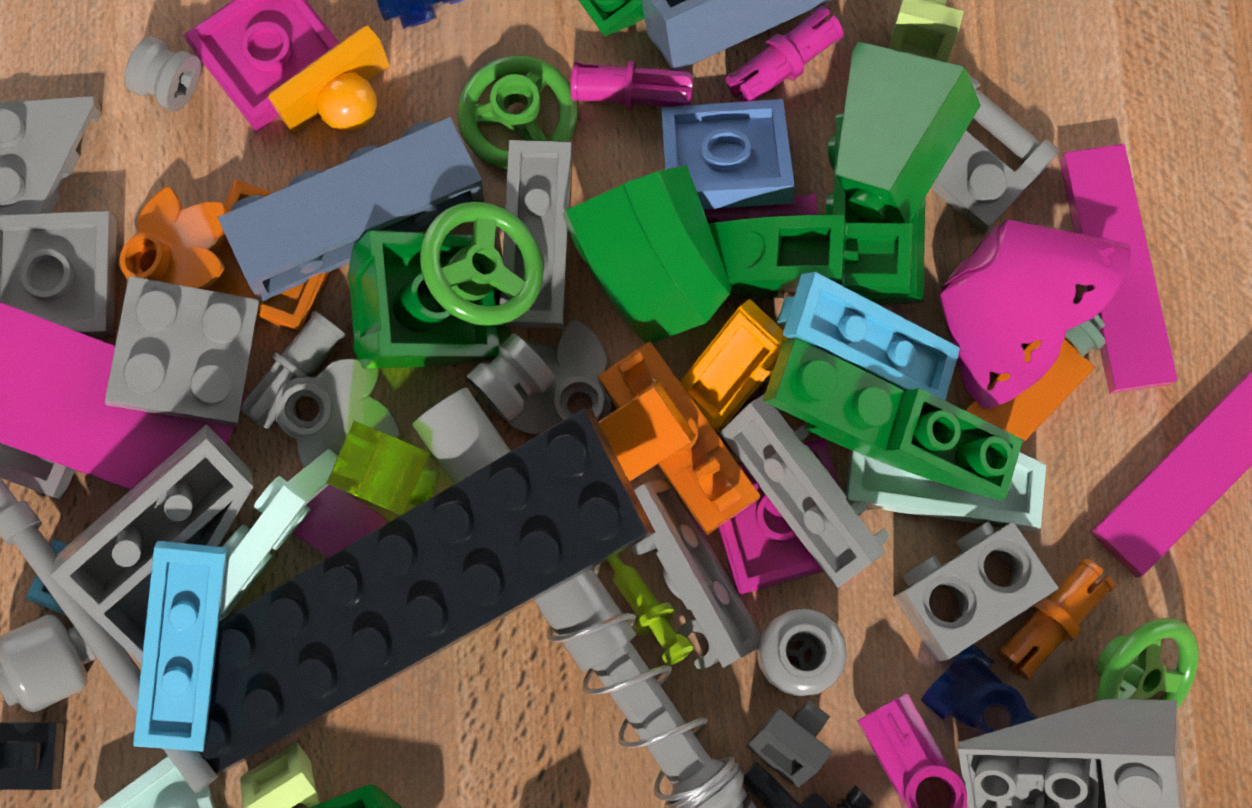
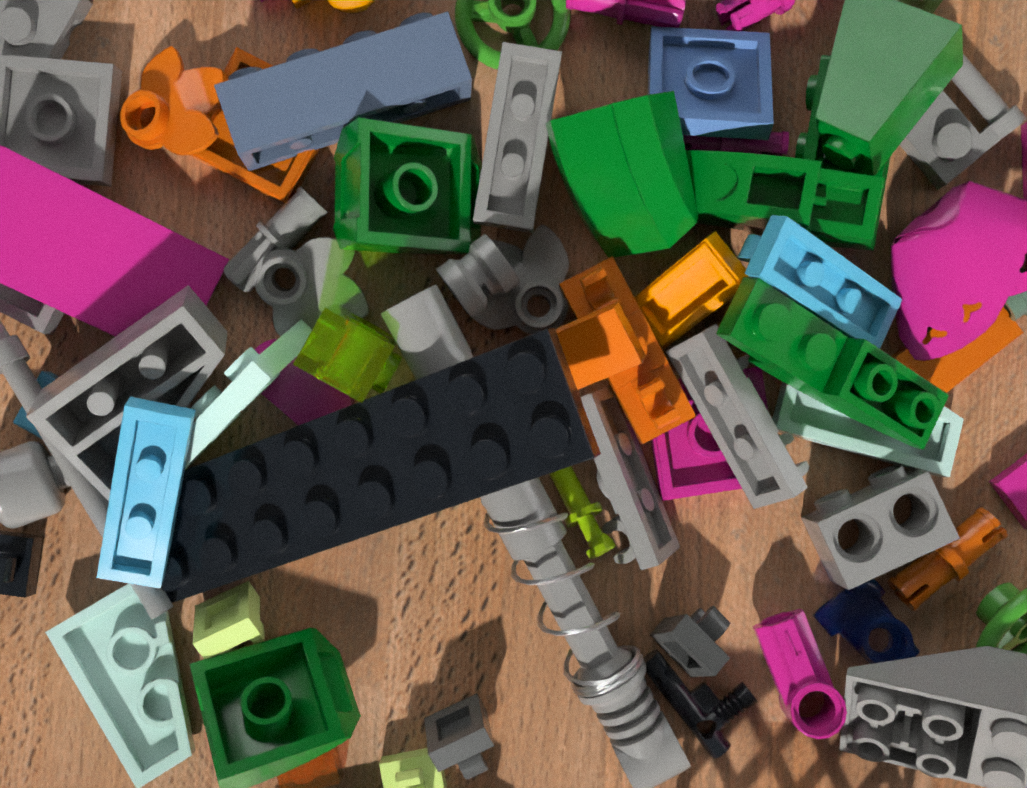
camera: 10 degrees right, 10 degrees up
light grey plate [105,276,259,427] -> none
bright green piece [420,202,544,326] -> none
light grey head [757,608,847,697] -> none

